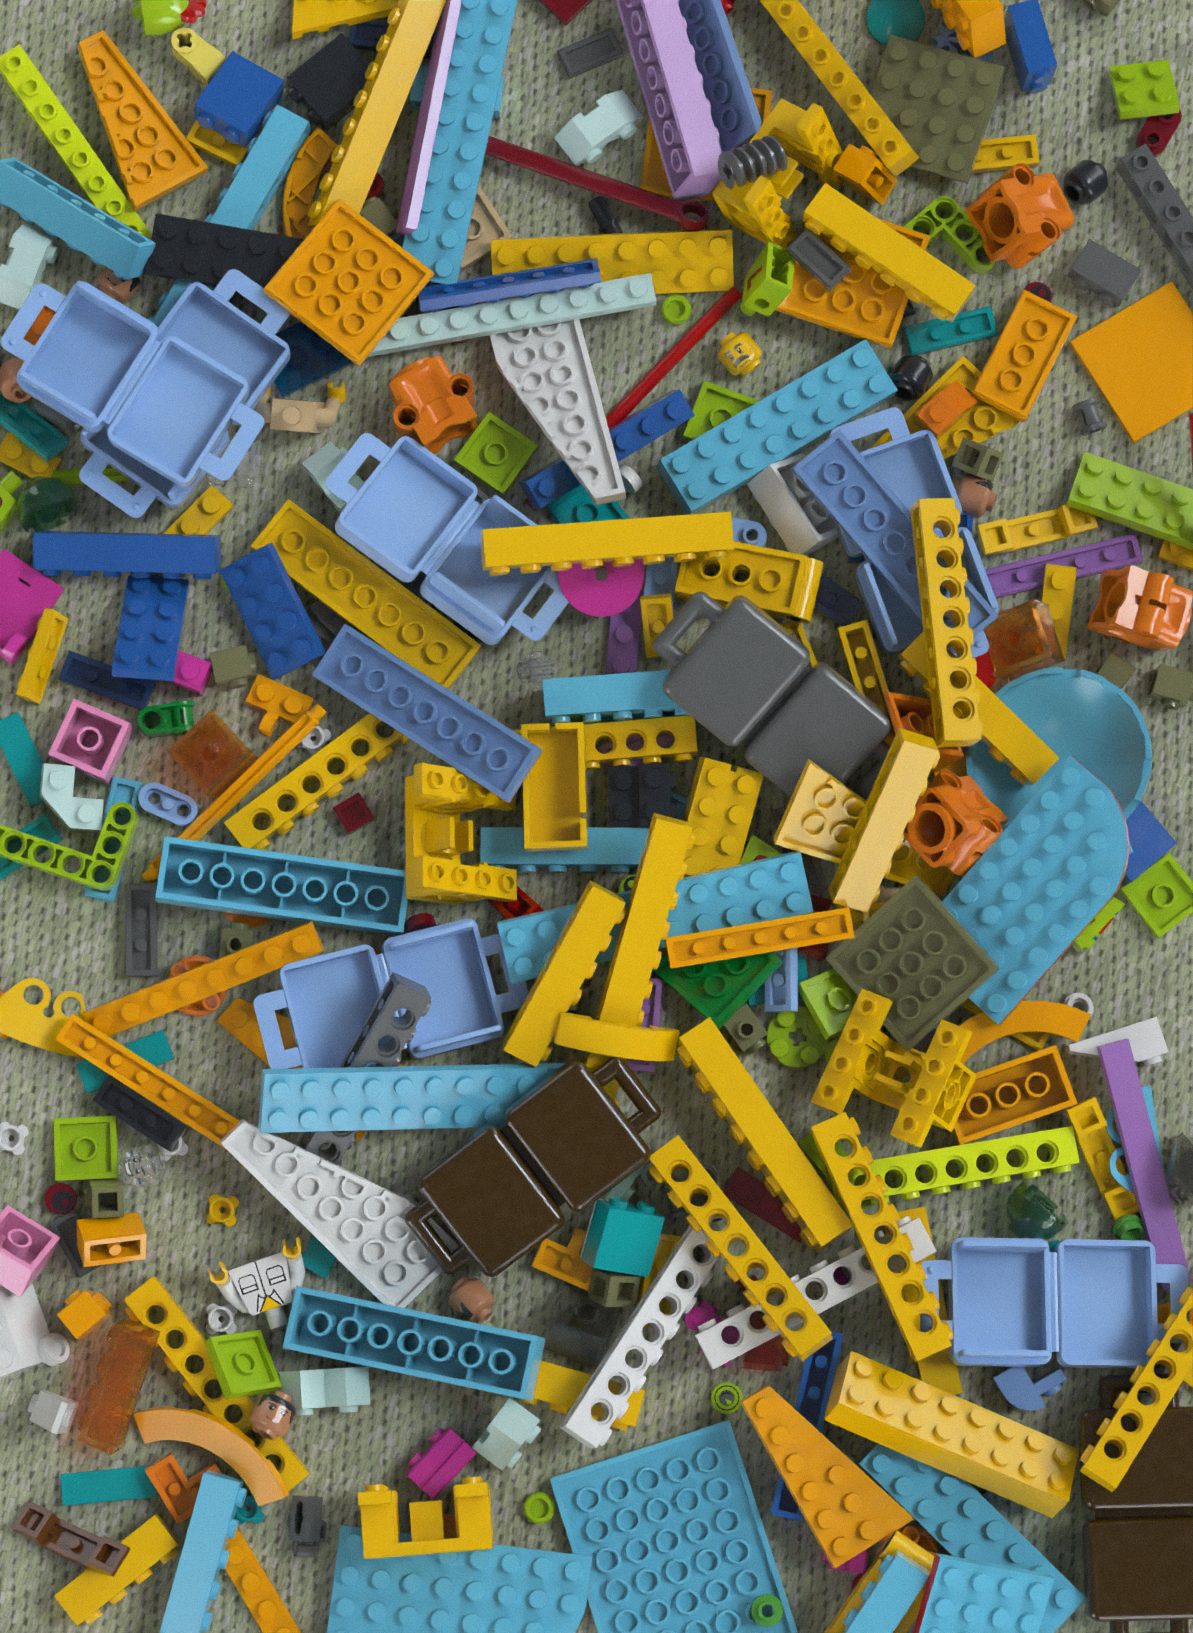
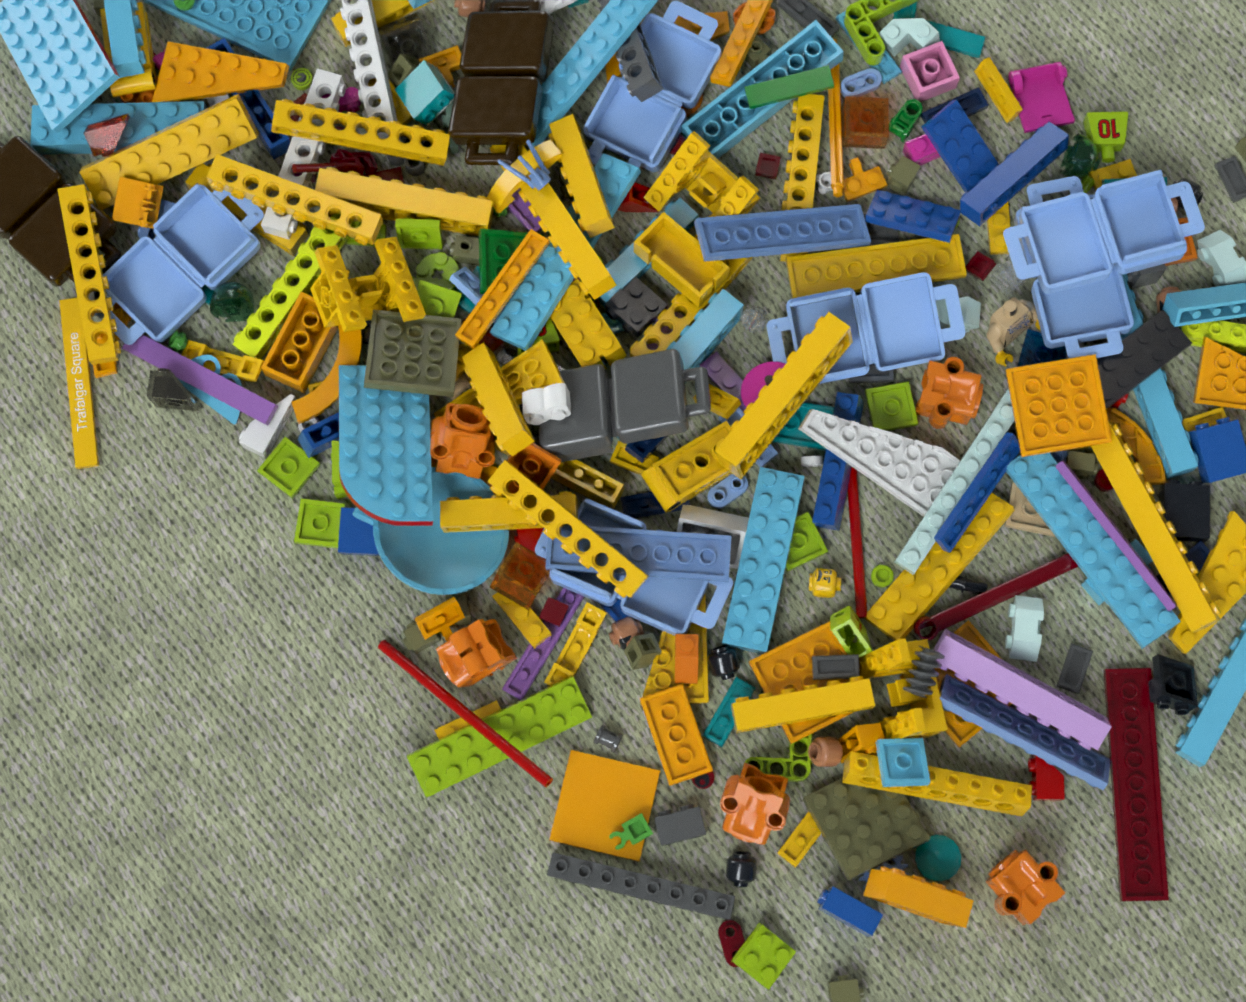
camera: 140 degrees right, 5 degrees down
none -> clear red slope [84,114,130,157]
none -> light orange hinge [112,177,164,229]
none -> lime plate [257,437,321,499]
none -> dark red piece [292,149,378,176]
none -> blue brick [298,412,339,458]
none -> lime plate [395,217,443,250]
none -> light orange plate [414,597,465,642]
none -> medium blue plant [497,140,551,191]
none -> white brick [522,383,571,425]
none -> dark red tile [539,597,569,627]
none -> bright green plate [609,813,653,850]
none -> green tile [744,65,834,109]
none -> nougat head [808,737,844,767]
none -> medium azure plate [876,738,930,787]
none -> dark red plate [965,251,996,281]

